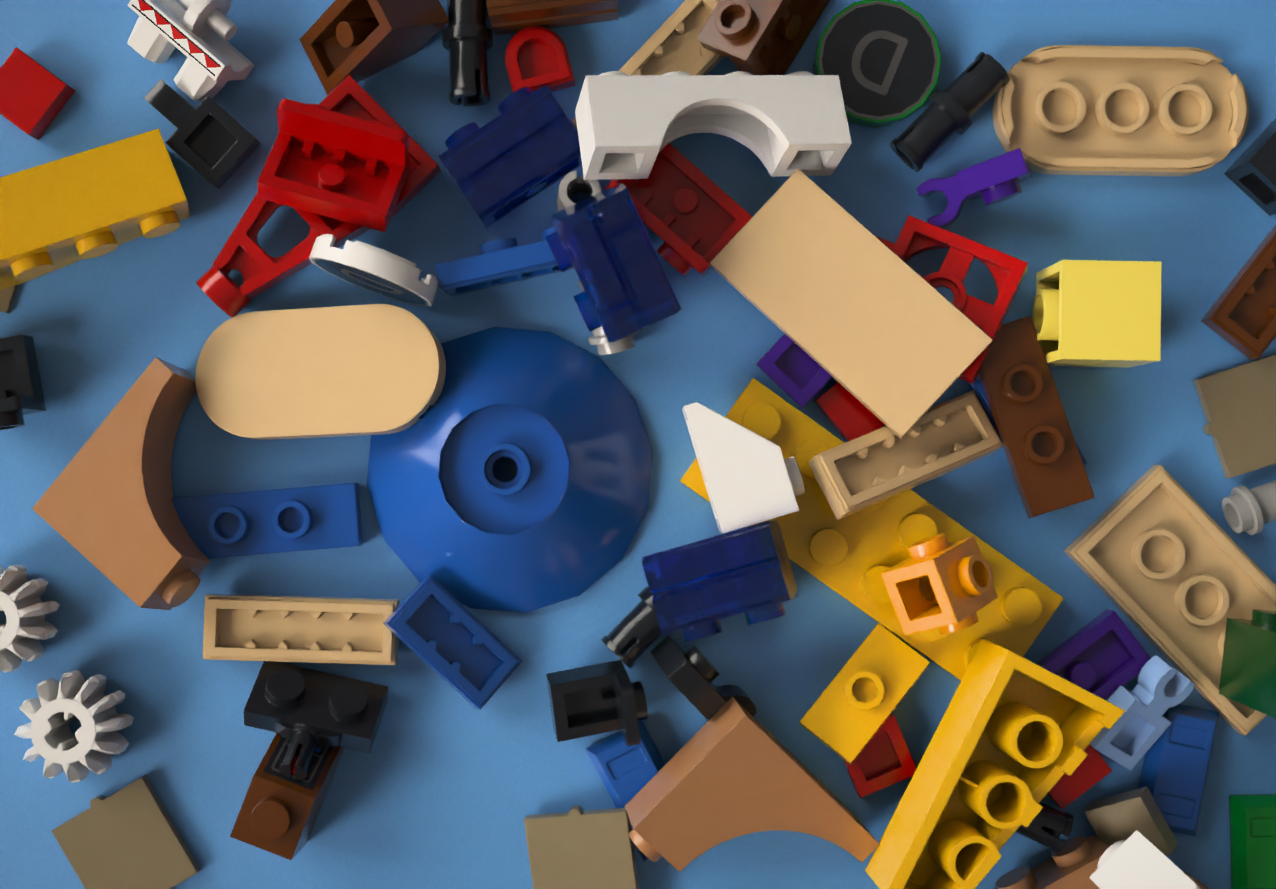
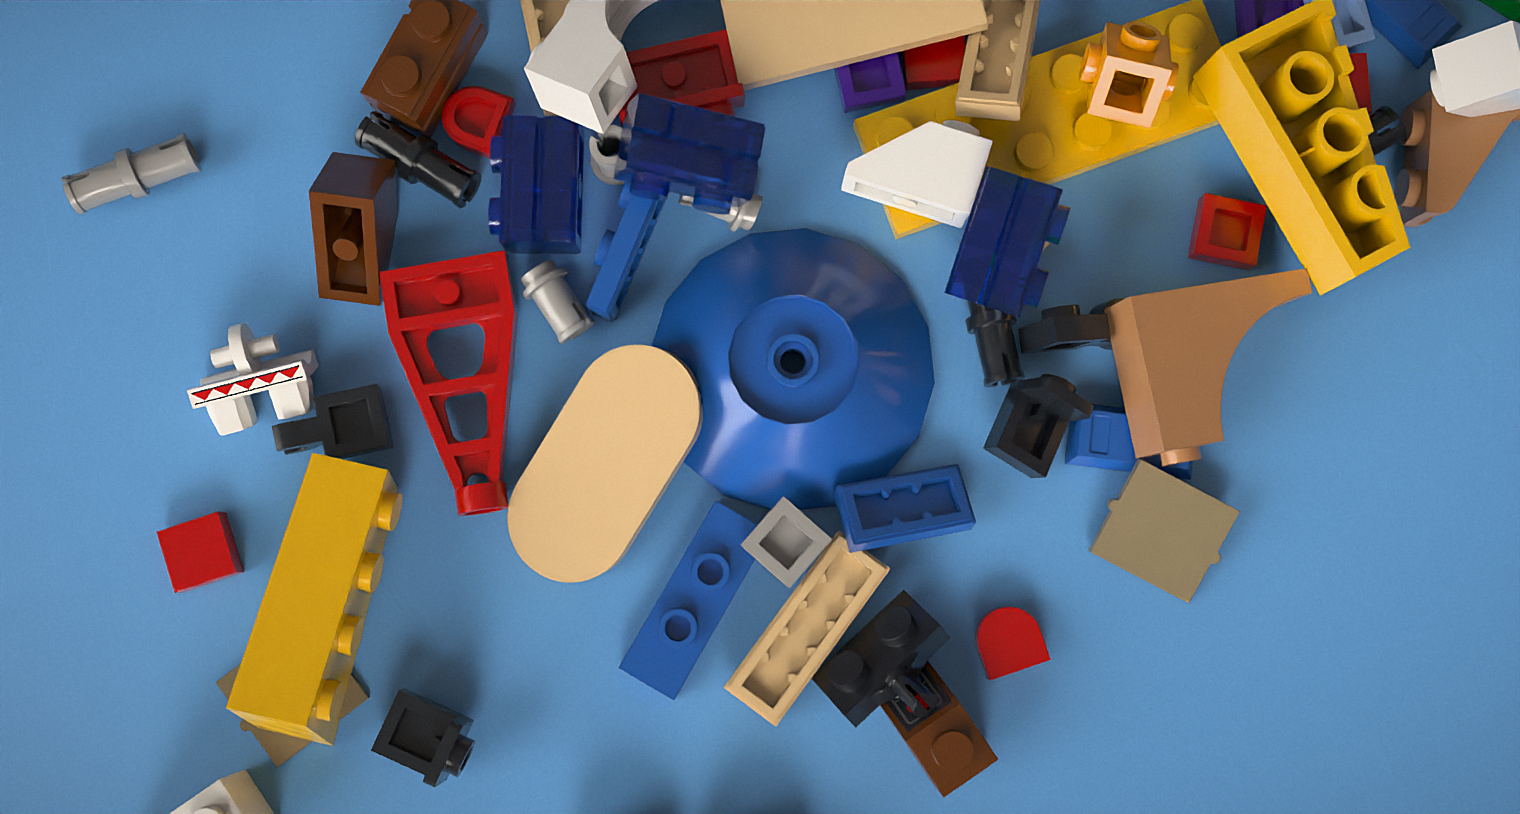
camera: 50 degrees left, 5 degrees down
medium nougat arch [32,357,211,610] -> none
red bracket [257,98,409,233] -> none
white tile [309,234,439,307] -> none
yellow plate [800,623,930,765] -> none
dark tan tile [1084,786,1178,855] -> none
none -> light grey pin [521,260,595,344]
none -> light grey tile [740,496,832,588]
none -> red tile [975,606,1051,680]

